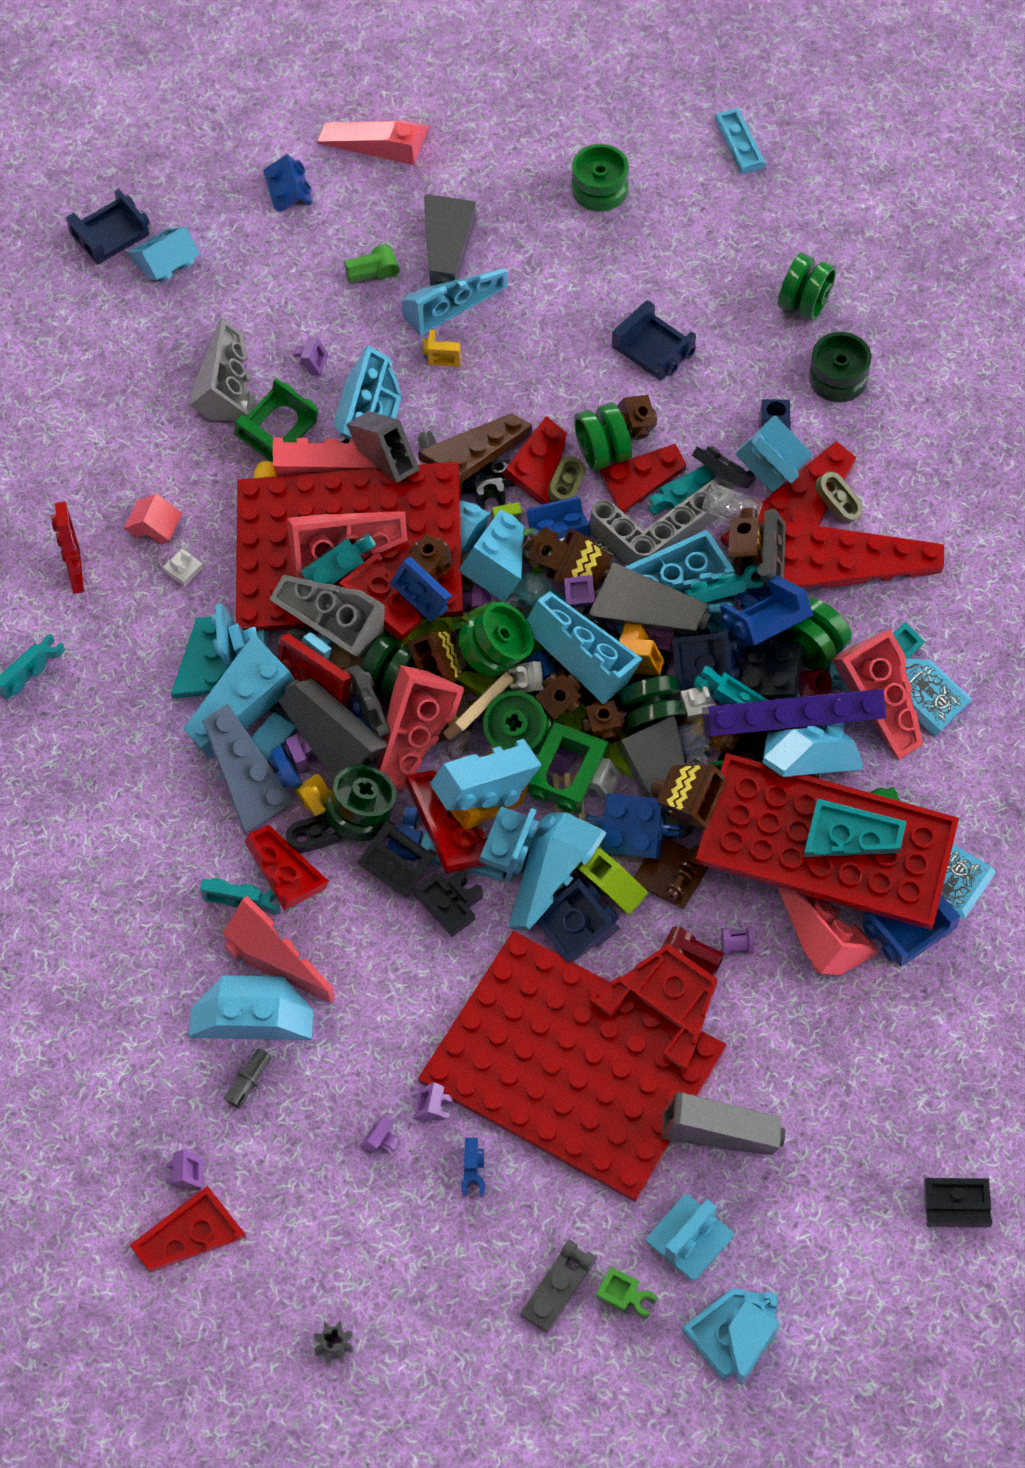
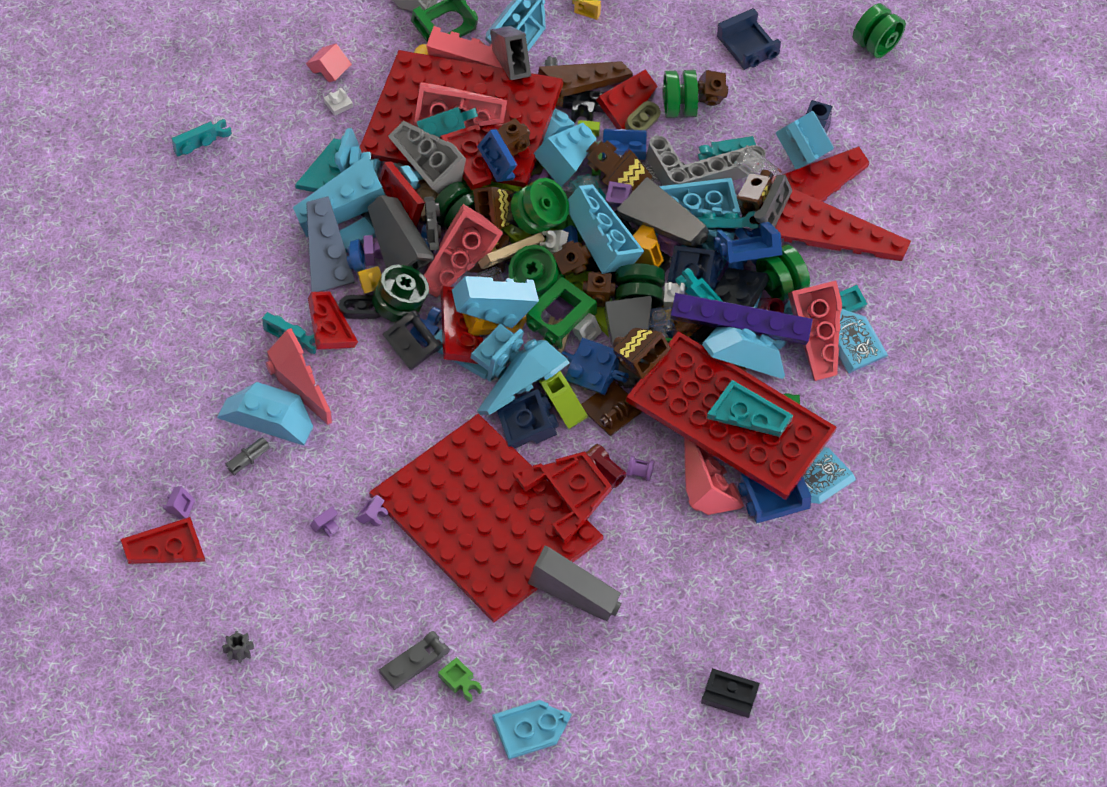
camera: 15 degrees right, 5 degrees down
red wing [51,501,84,594] -> none
black plate [414,869,483,937] -> none
blue plate [461,1138,486,1197] -> none
red wing [600,444,687,514] -> none
medium azure bracket [646,1194,734,1282] -> none
black plate [691,446,757,488] -> none
medium azure slope [725,1300,780,1385] -> none
dark green wheel [809,332,872,402] -> none
olive plate [815,472,863,523] -> none

